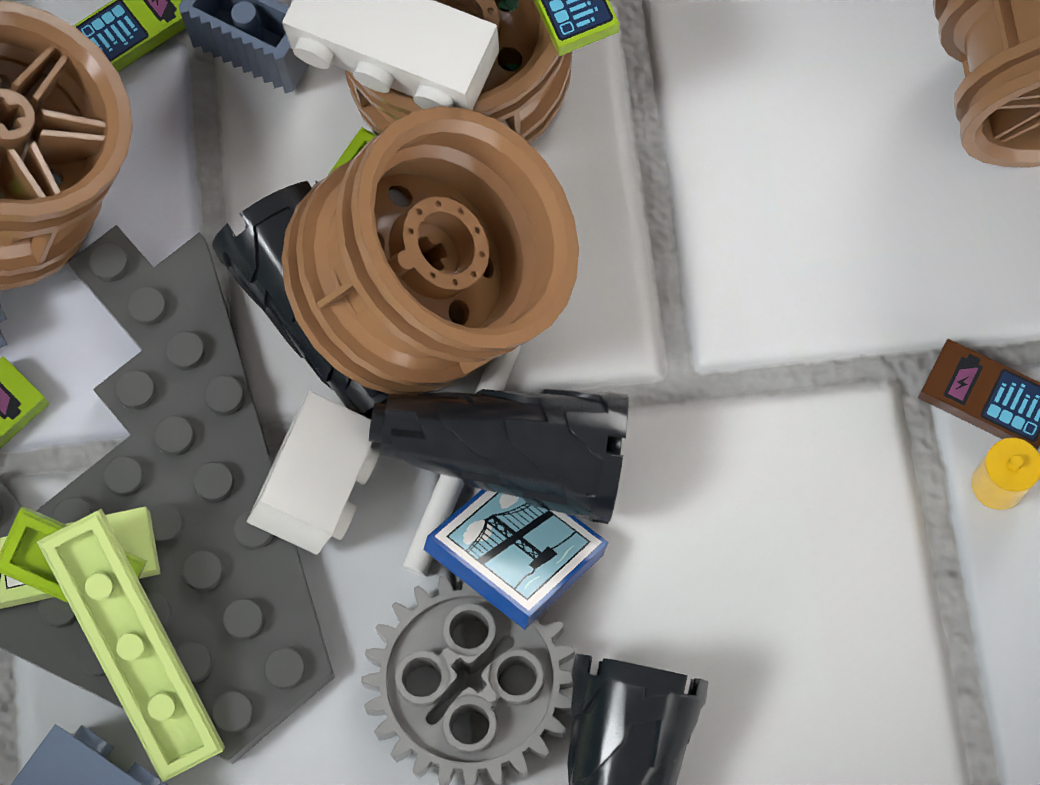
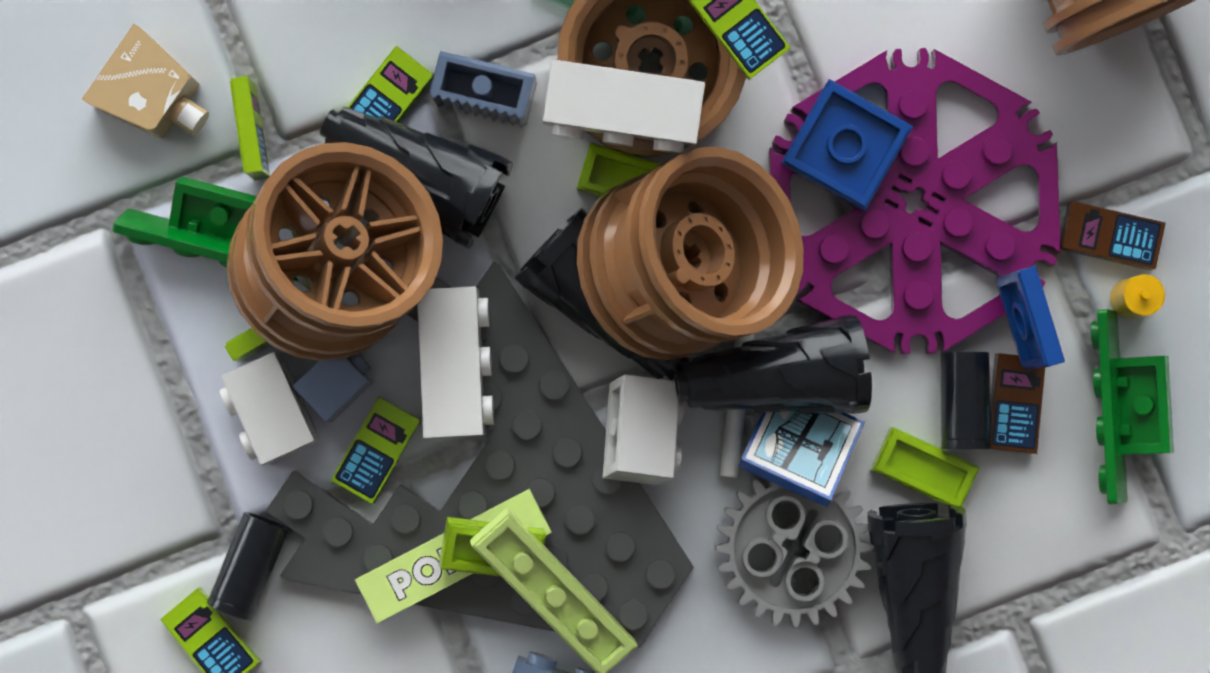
camera: 20 degrees left, 15 degrees up
none -> black cone [320,107,513,249]
none -> white brick [417,287,494,438]
none -> magenta plate [769,48,1061,354]
none -> blue tile [780,79,913,212]
none -> lime tile [870,427,980,508]
none -> black pin [940,352,990,449]
none -> tile [989,353,1045,454]
none -> blue tile [996,265,1065,370]
none -> green bracket [1091,309,1174,504]

